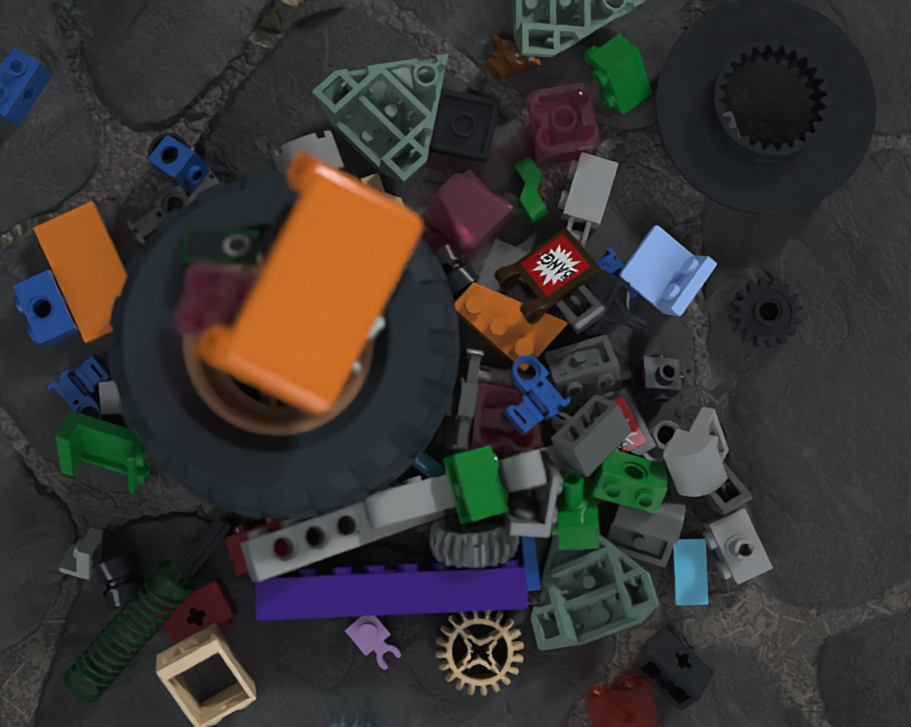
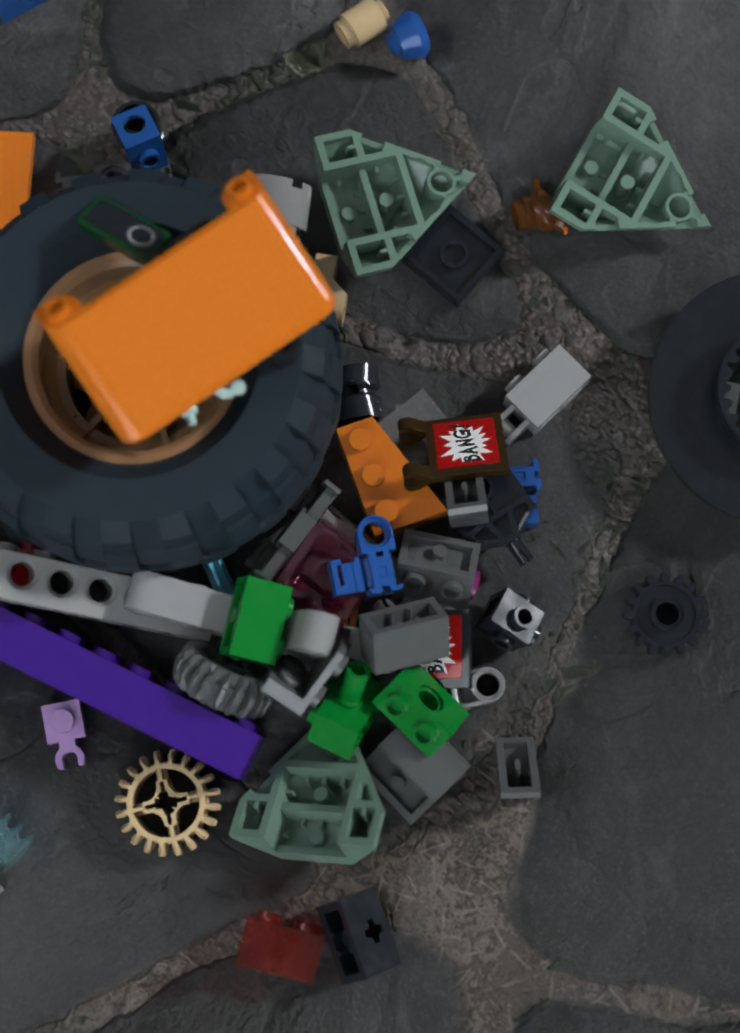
camera: 30 degrees right, 5 degrees down
clear pink piece [172,260,259,341] -> none
clear pink piece [424,169,514,258] -> none
green piece [512,156,548,224] -> none
blue tile [520,536,541,591] -> none
clear pink piece [526,82,601,166] -> none
green brick [583,34,652,116] -> none
light blue bracket [618,226,717,316] -> none
light grey brick [663,407,729,497] -> none
medium azure tile [672,538,709,605] -> none
light grey brick [702,507,773,585] -> none

